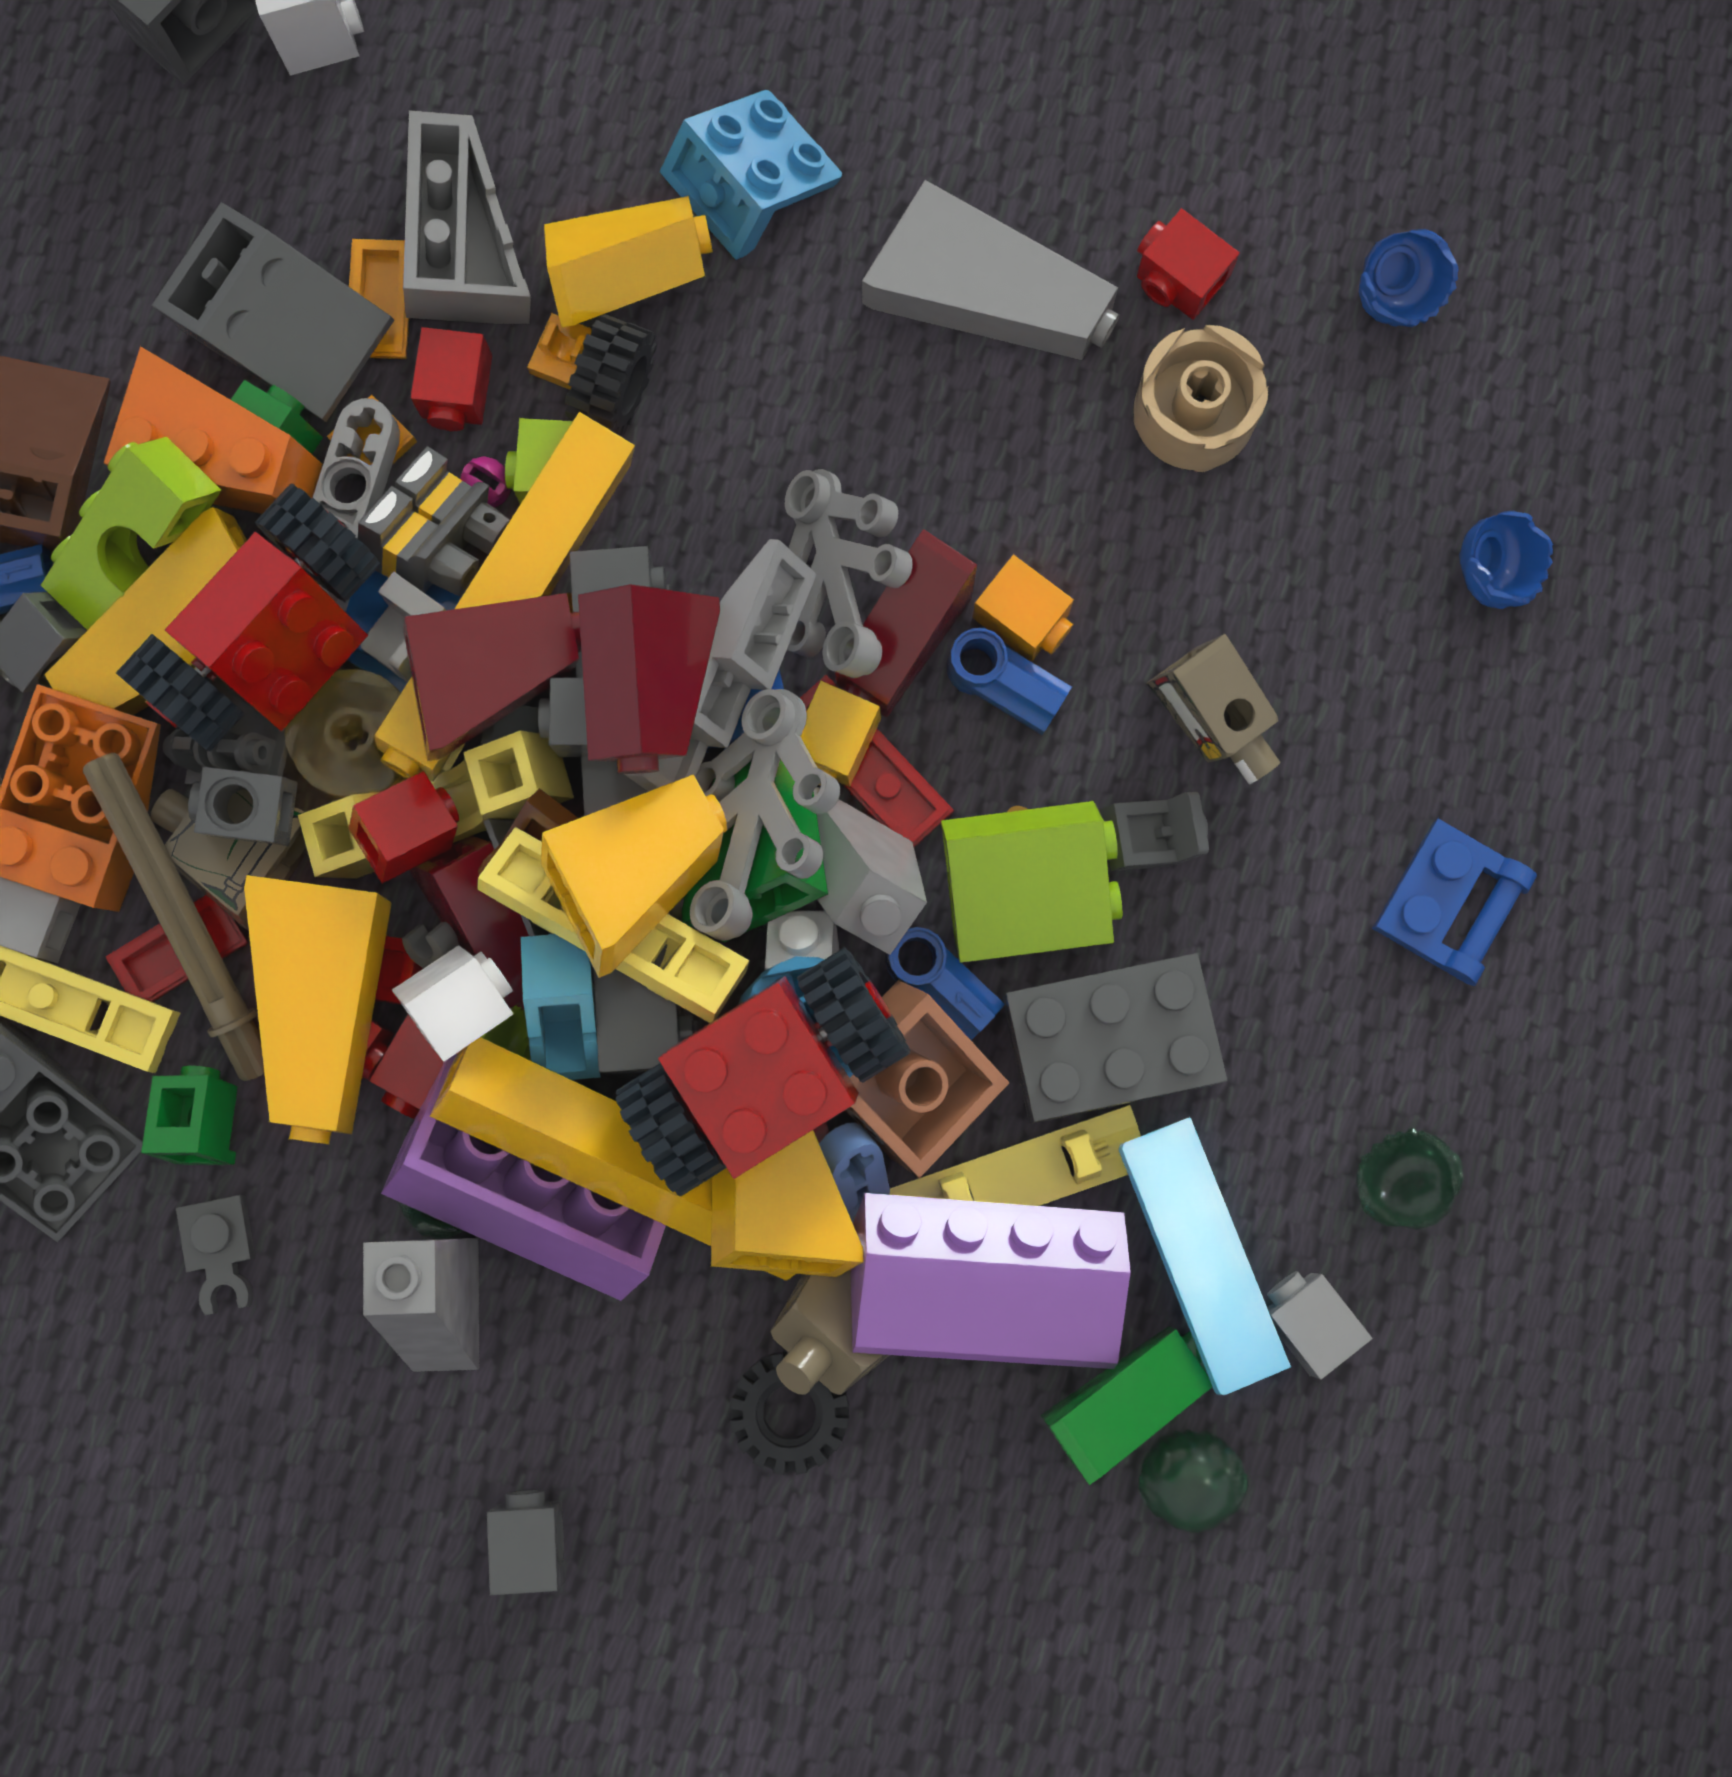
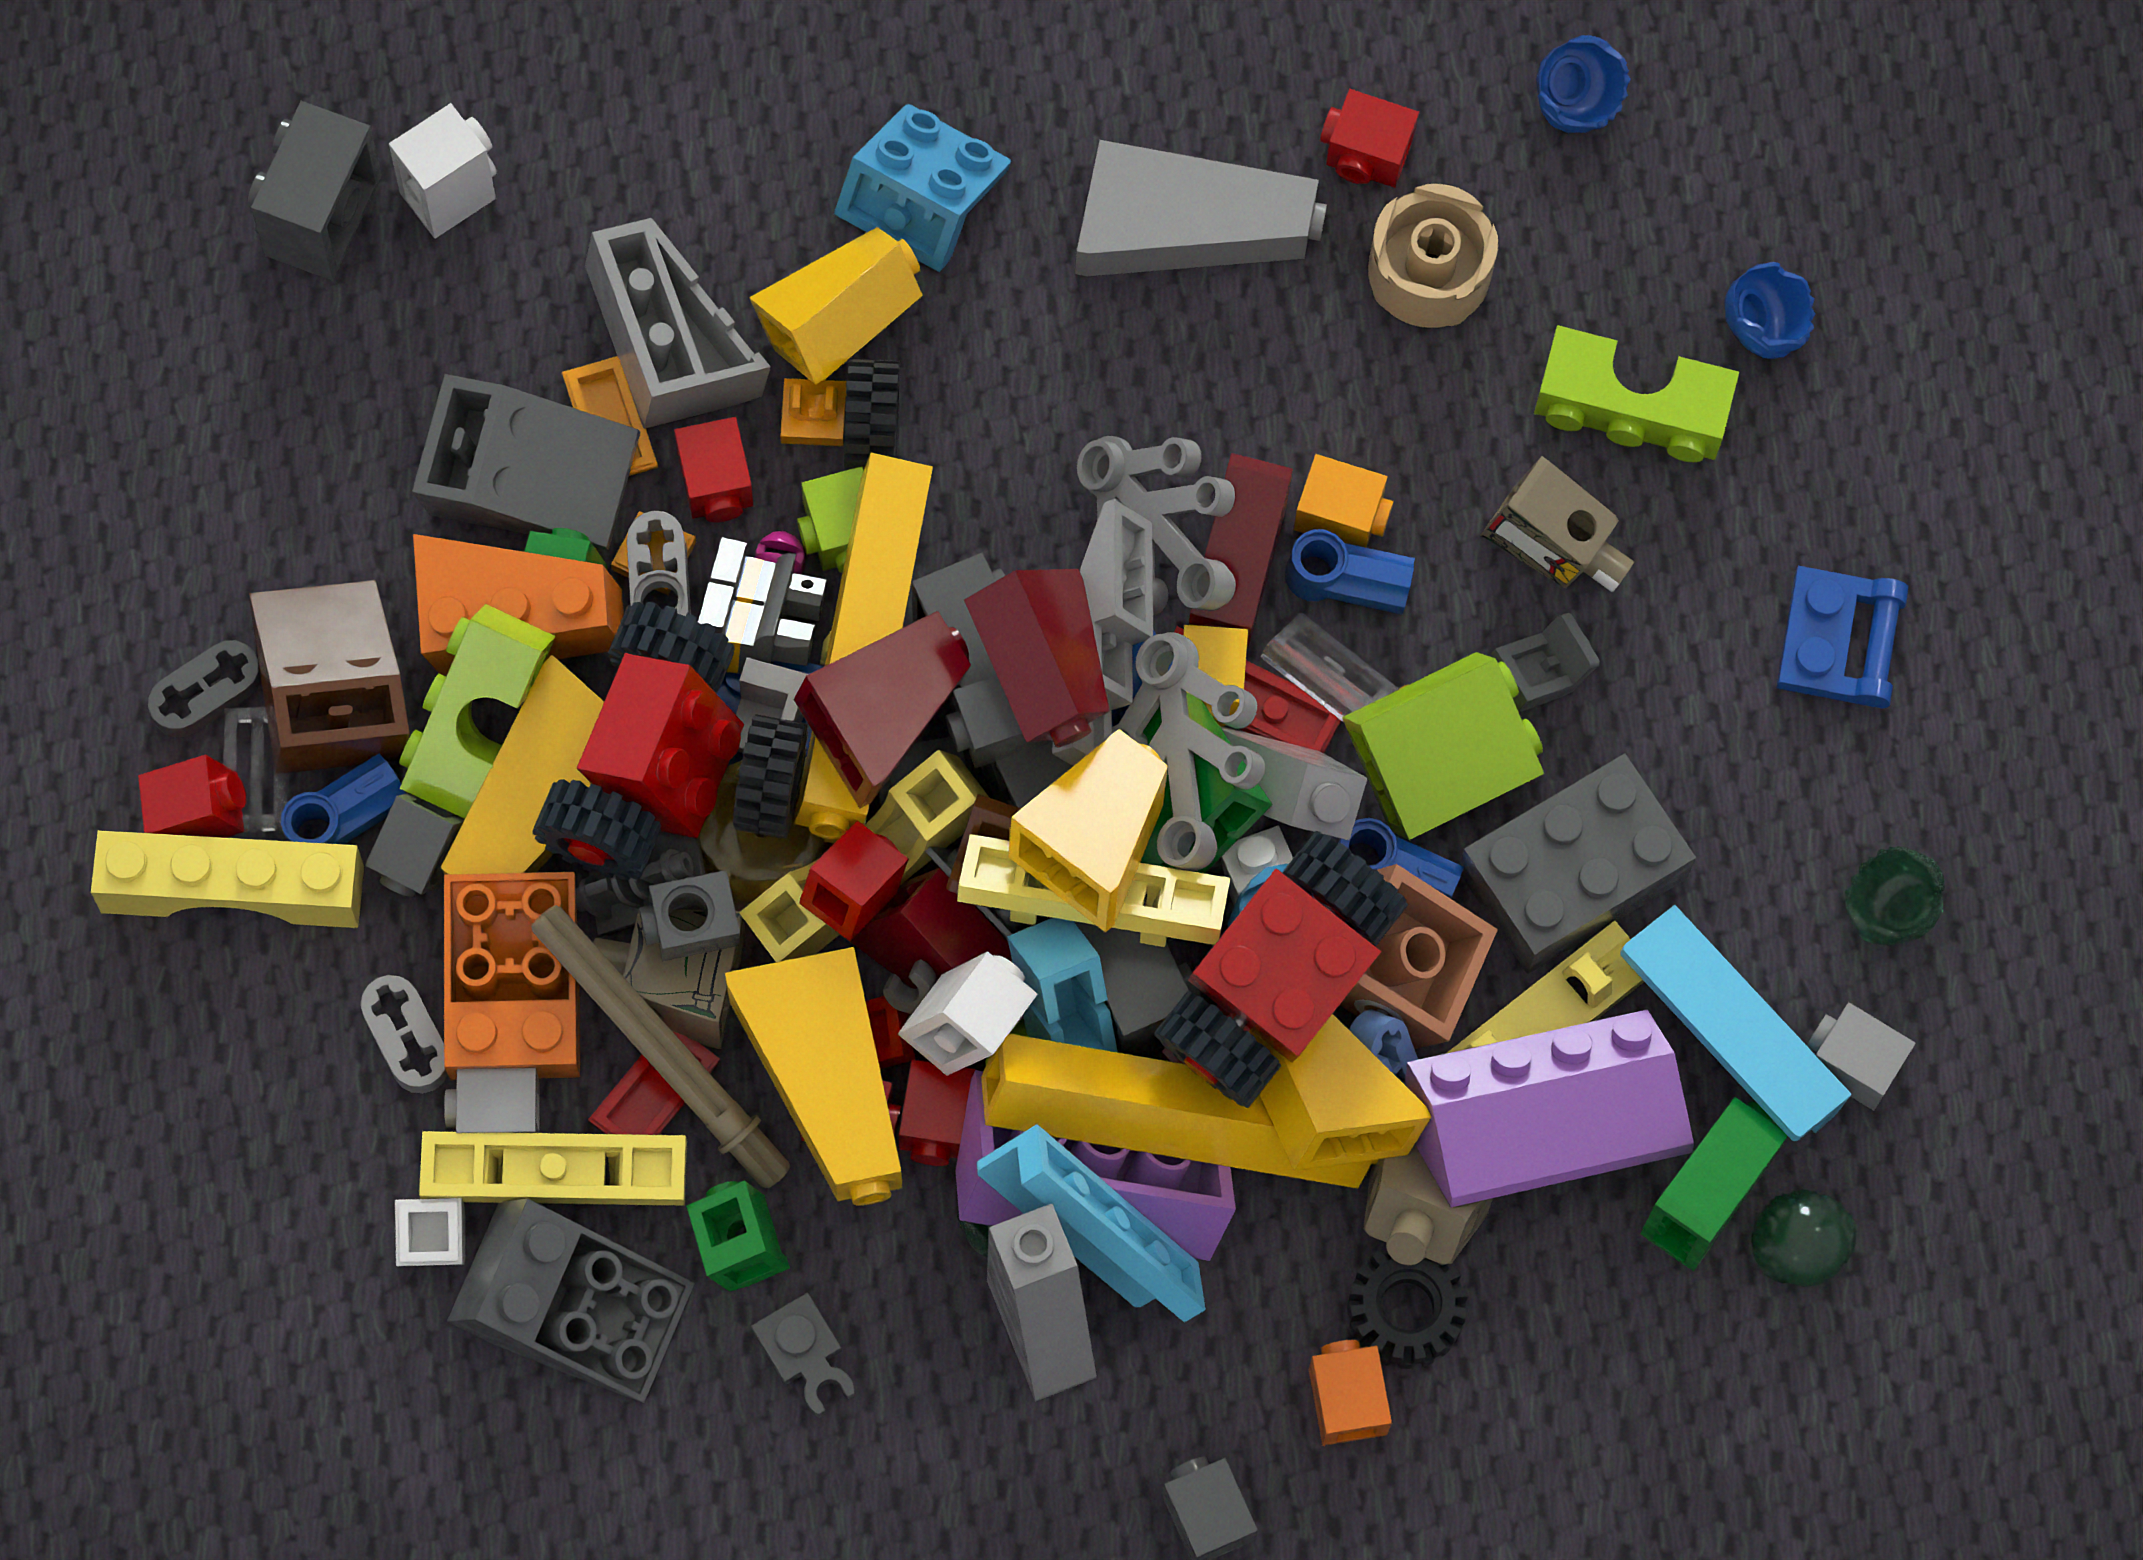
camera: 25 degrees left, 10 degrees down
none -> black tyre [733,714,808,839]
none -> medium azure panel [977,1124,1206,1322]
none -> clear tile [1261,612,1399,721]
none -> orange brick [1308,1340,1392,1446]
none -> lime arch [1534,325,1739,462]

